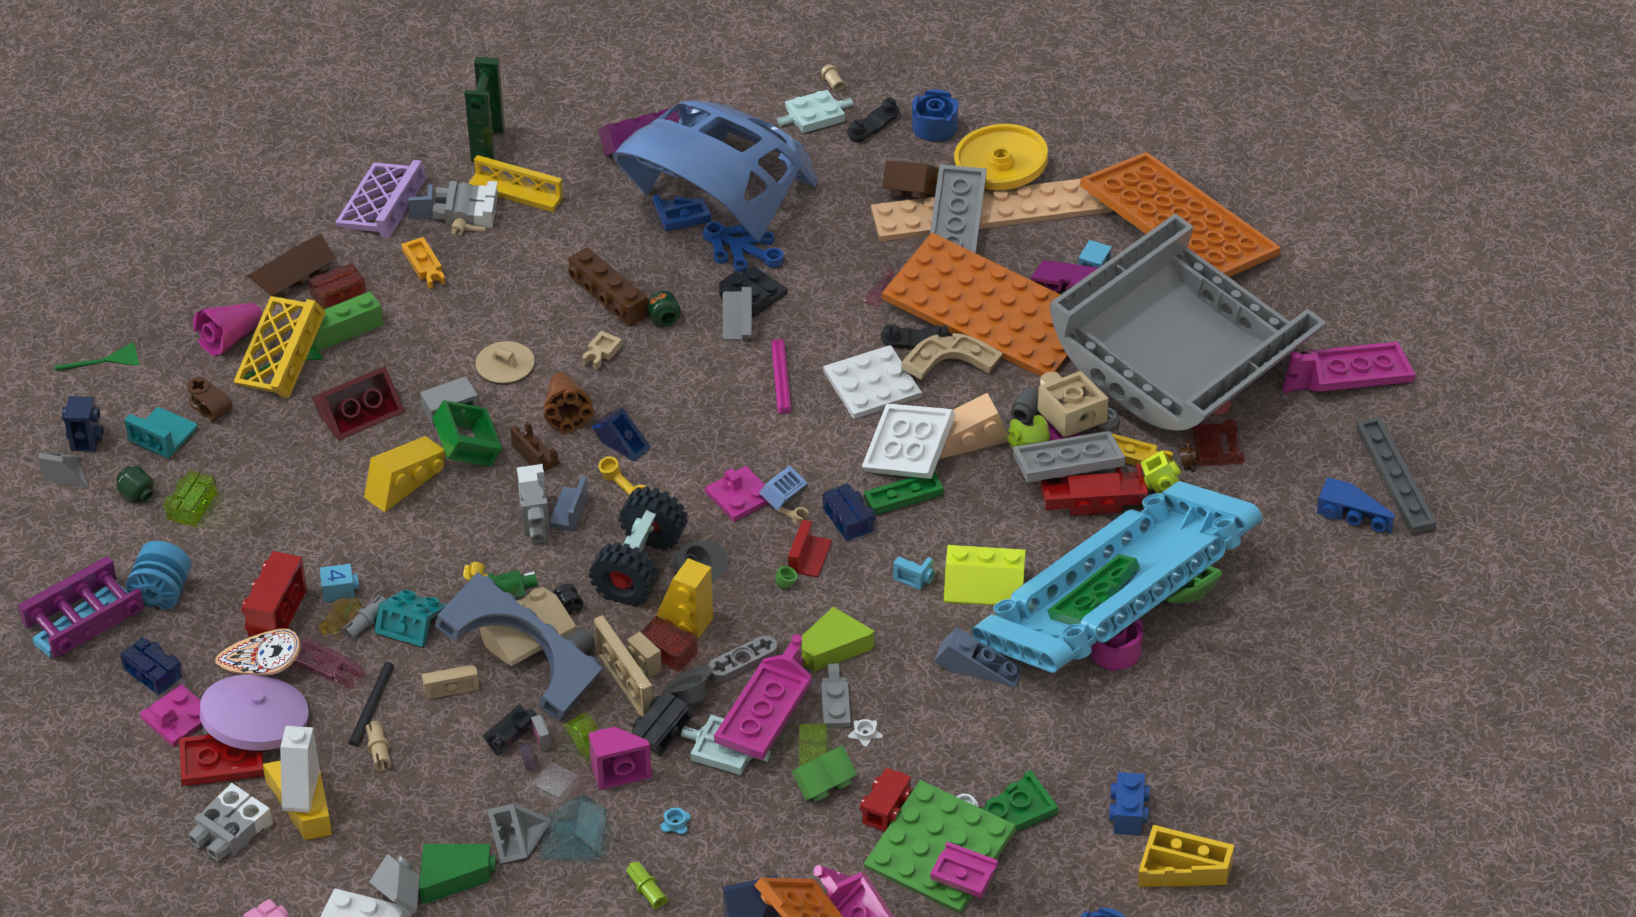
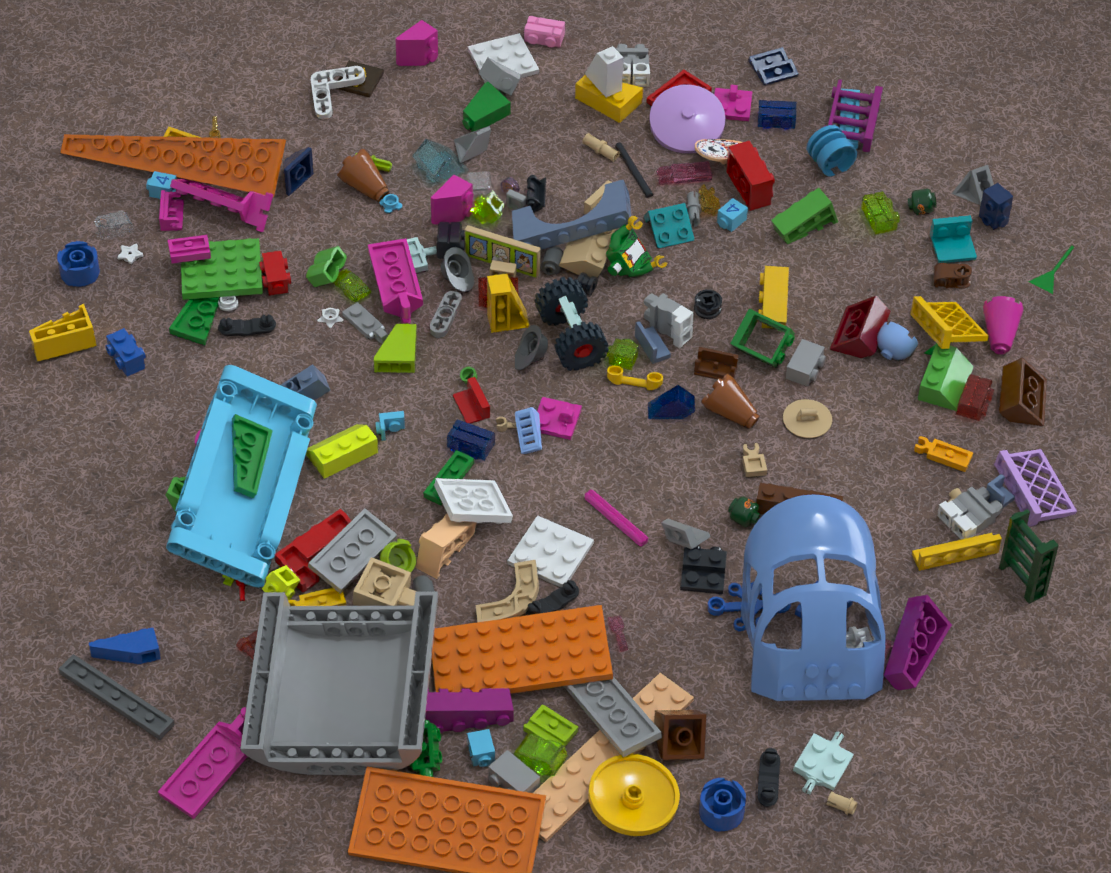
camera: 140 degrees right, 5 degrees up
none -> black piece [218,314,276,336]
none -> dark orange cone [337,149,390,202]
none -> light grey brick [488,750,540,793]
none -> clear neon green brick [513,734,568,776]
none -> lime plate [523,704,578,753]
none -> clear neon green brick [606,338,639,371]
none -> black wheel [694,289,722,319]
none -> slope [748,47,798,85]
none -> bright green wedge [771,188,838,244]
none -> light blue cylinder [877,322,918,360]

